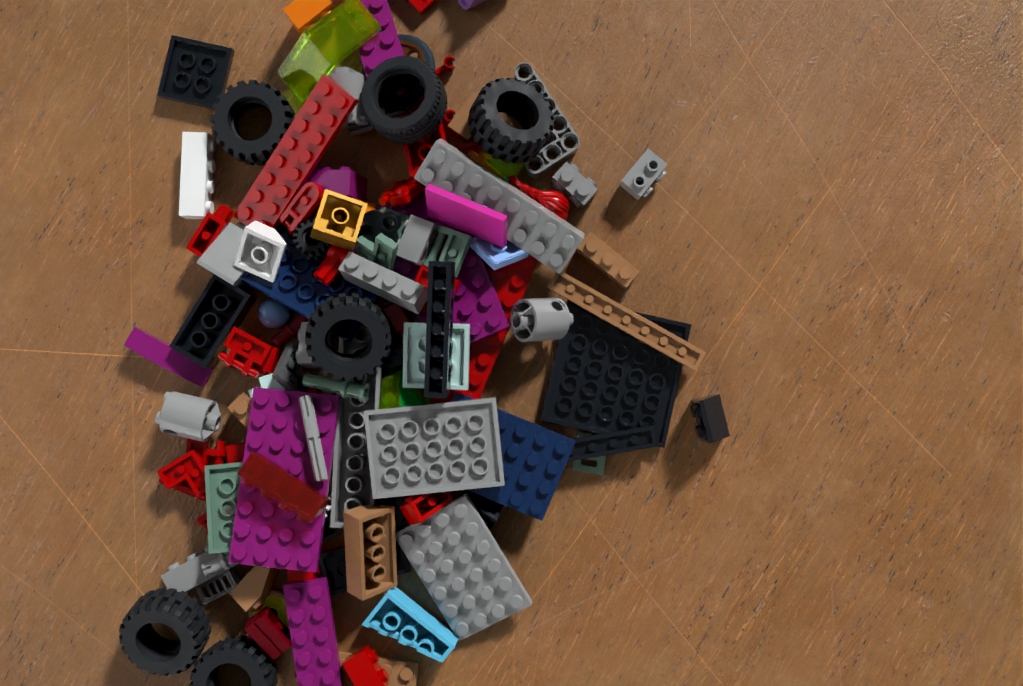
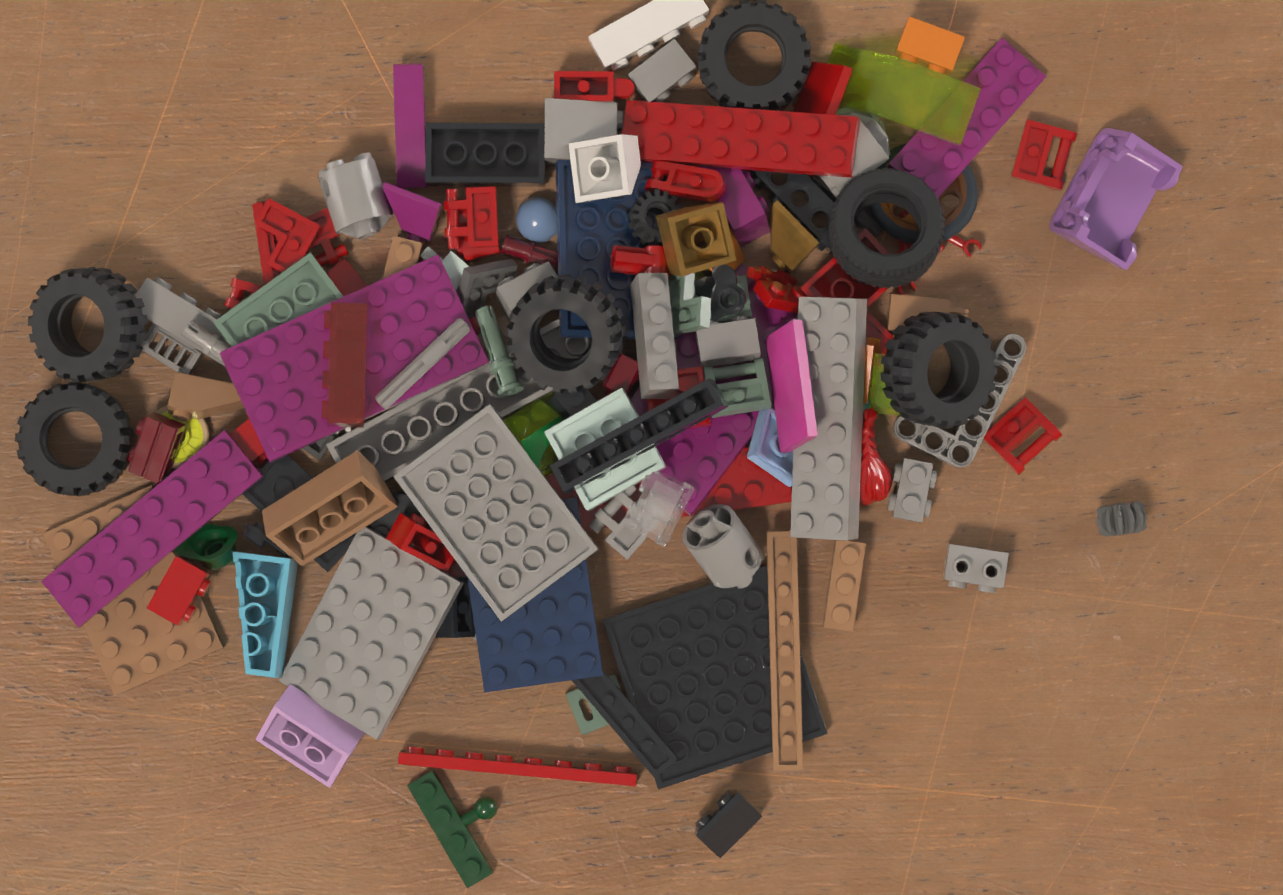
camera: 55 degrees right, 0 degrees up
none -> dark green piece [174,524,238,570]
none -> black plate [242,522,289,558]
none -> lavender slope [255,684,365,788]
none -> magenta slope [383,182,444,243]
none -> red plate [398,746,637,786]
none -> dark green plate [407,770,498,888]
none -> light grey plate [589,486,667,560]
none -> clear brick [625,472,695,547]
none -> light grey brick [628,39,696,103]
none -> black brick [748,170,856,253]
none -> pearl gold slope [770,200,819,273]
none -> red tile [793,62,852,115]
none -> red plate [983,397,1063,476]
none -> dark grey gear [1096,501,1147,536]

